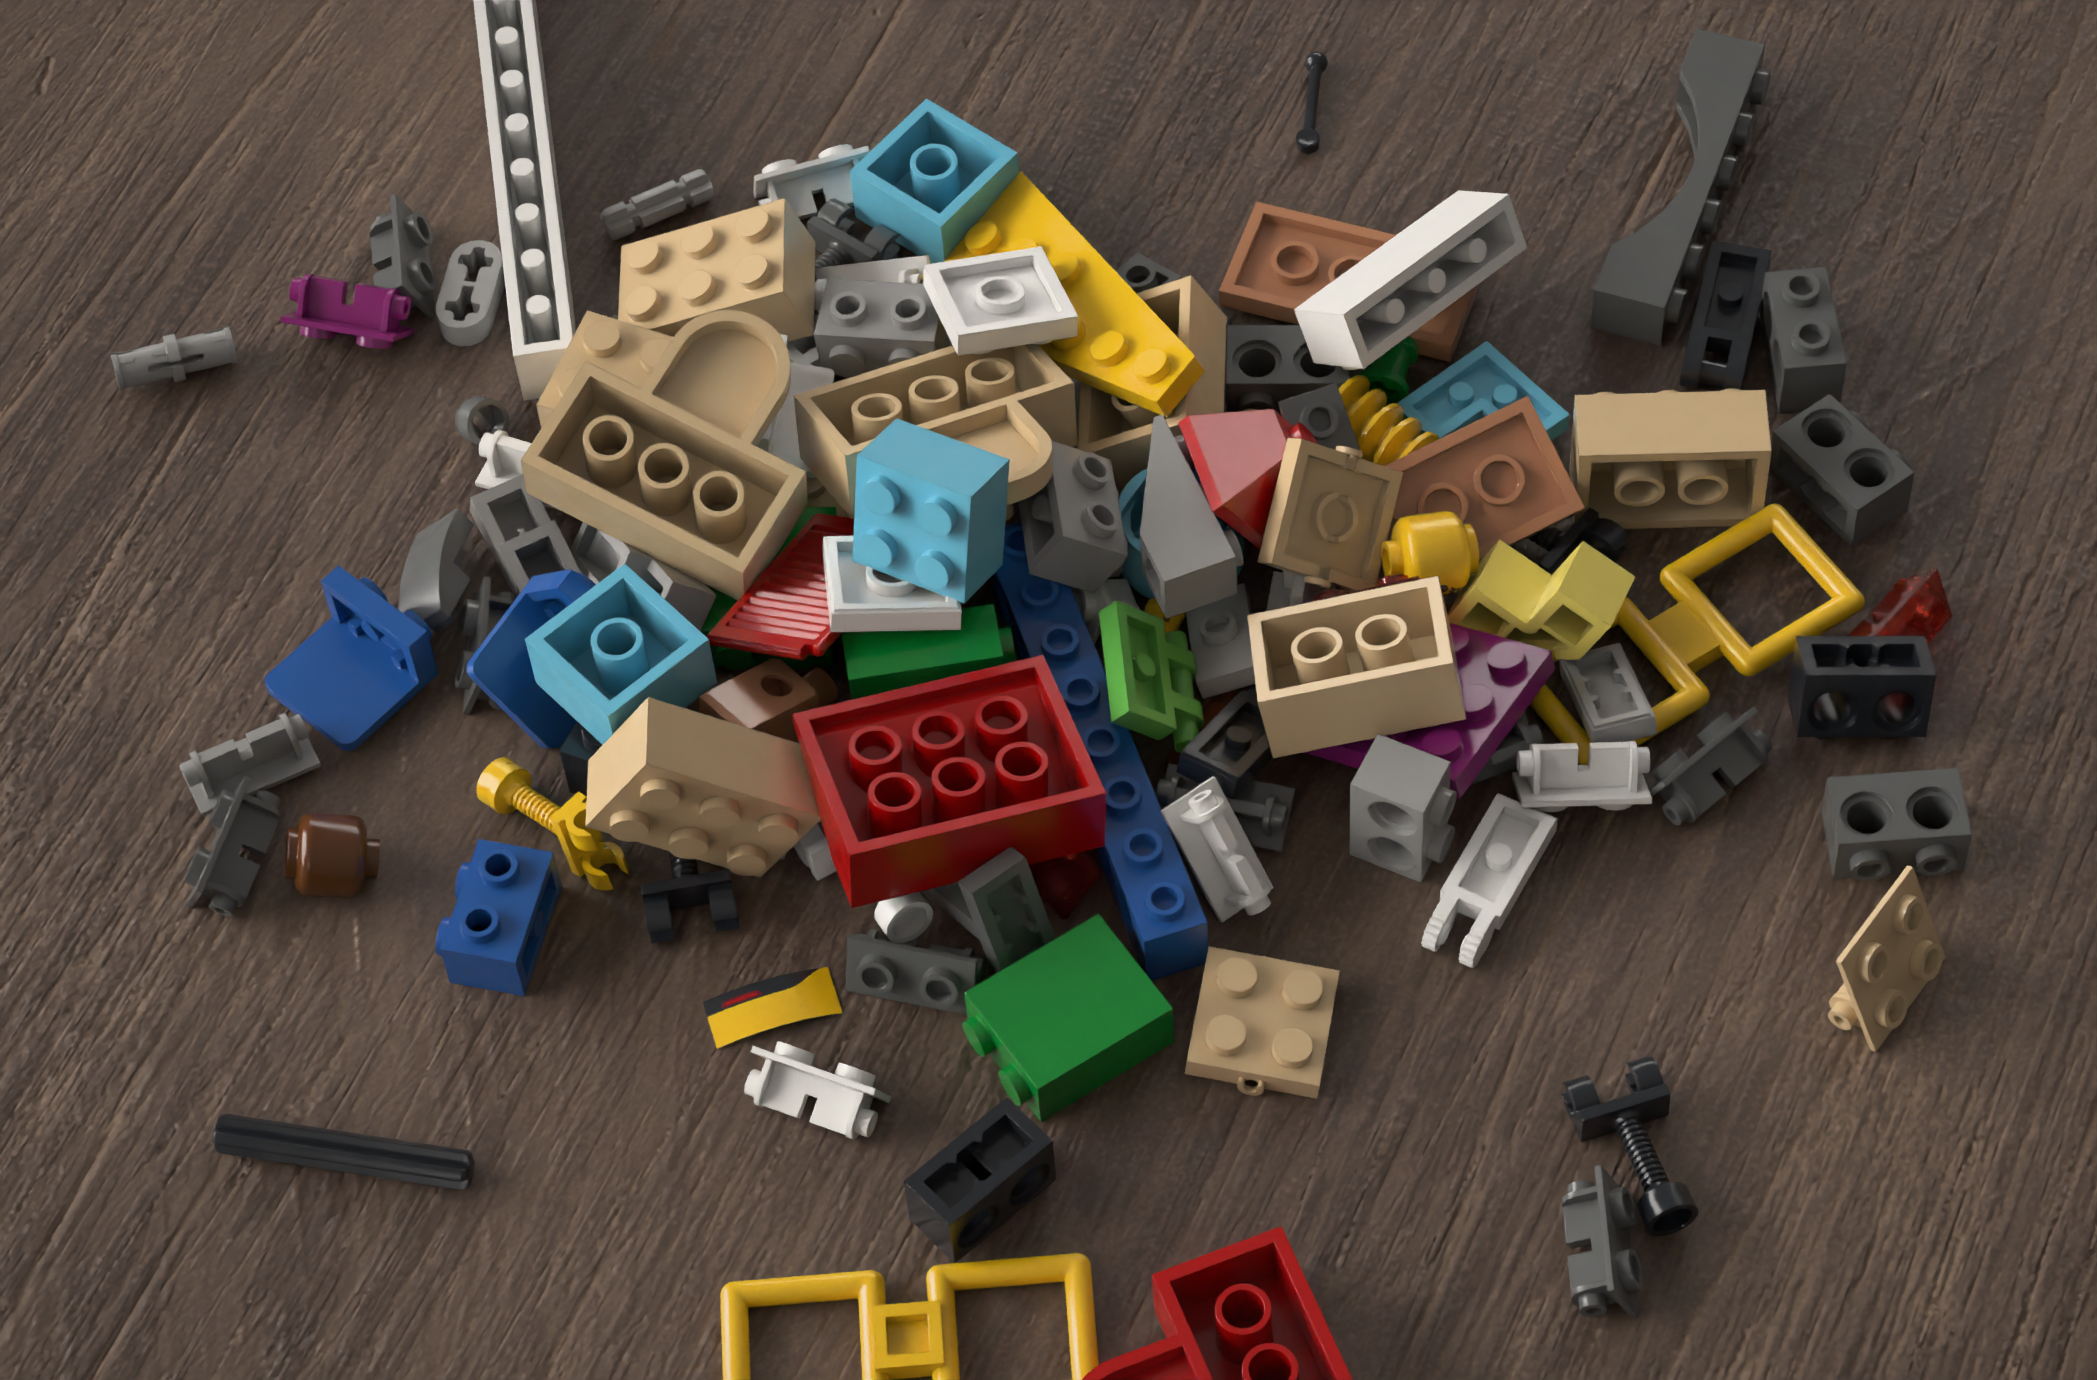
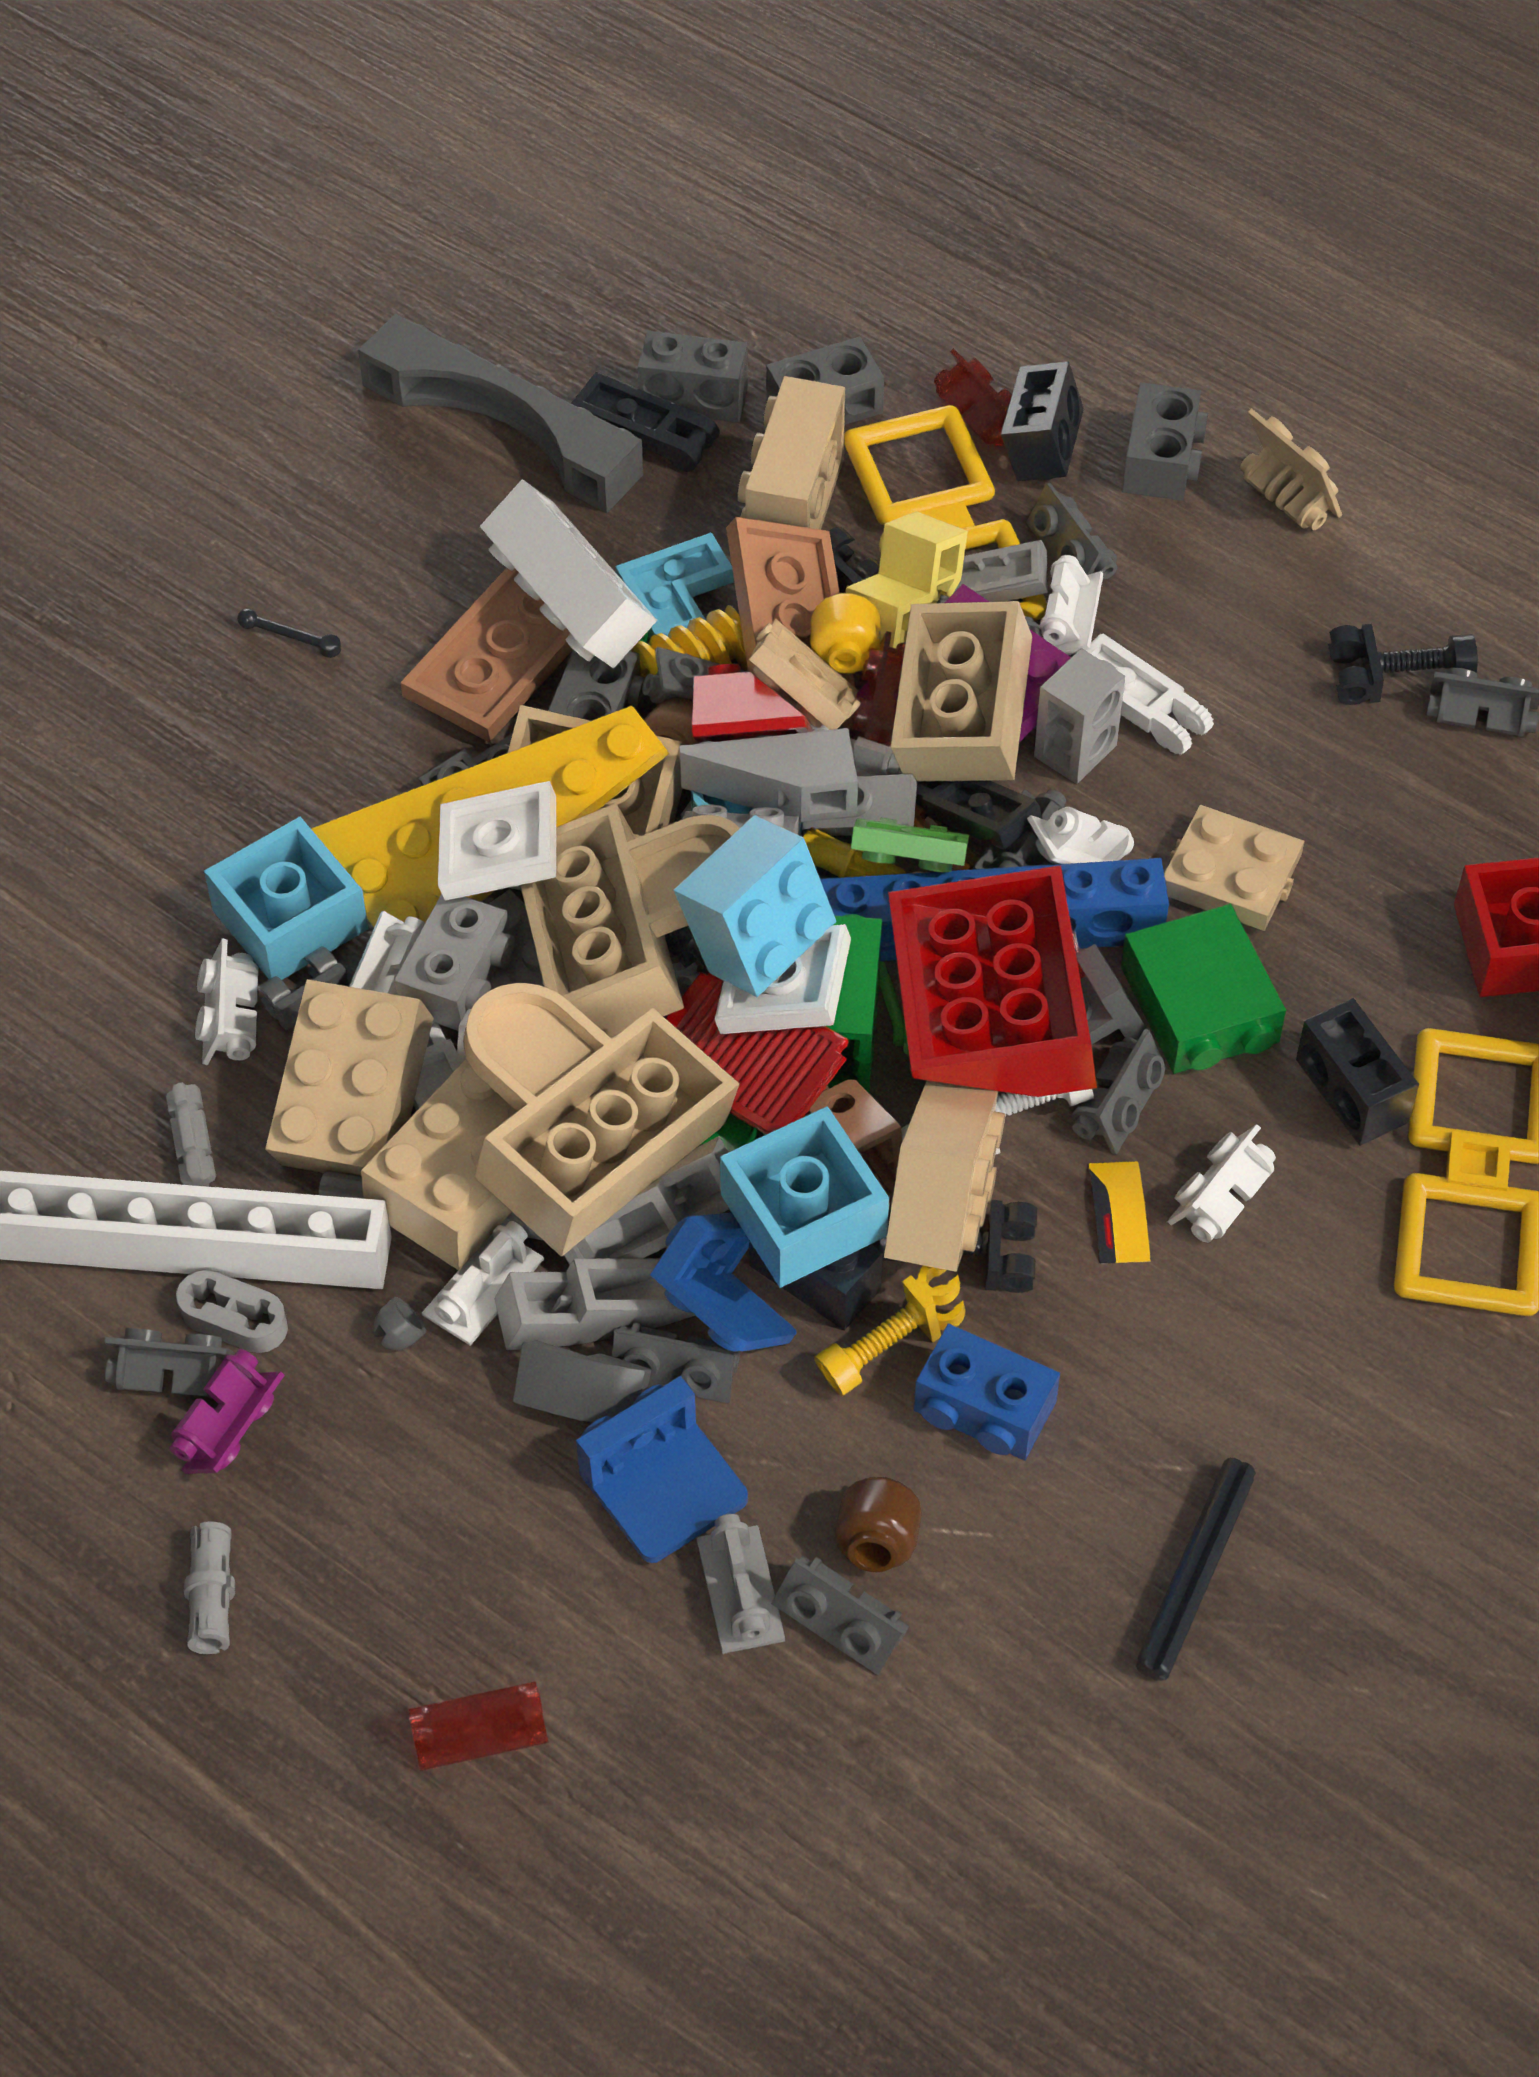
camera: 80 degrees left, 0 degrees up
none -> clear red hinge [408,1681,549,1771]

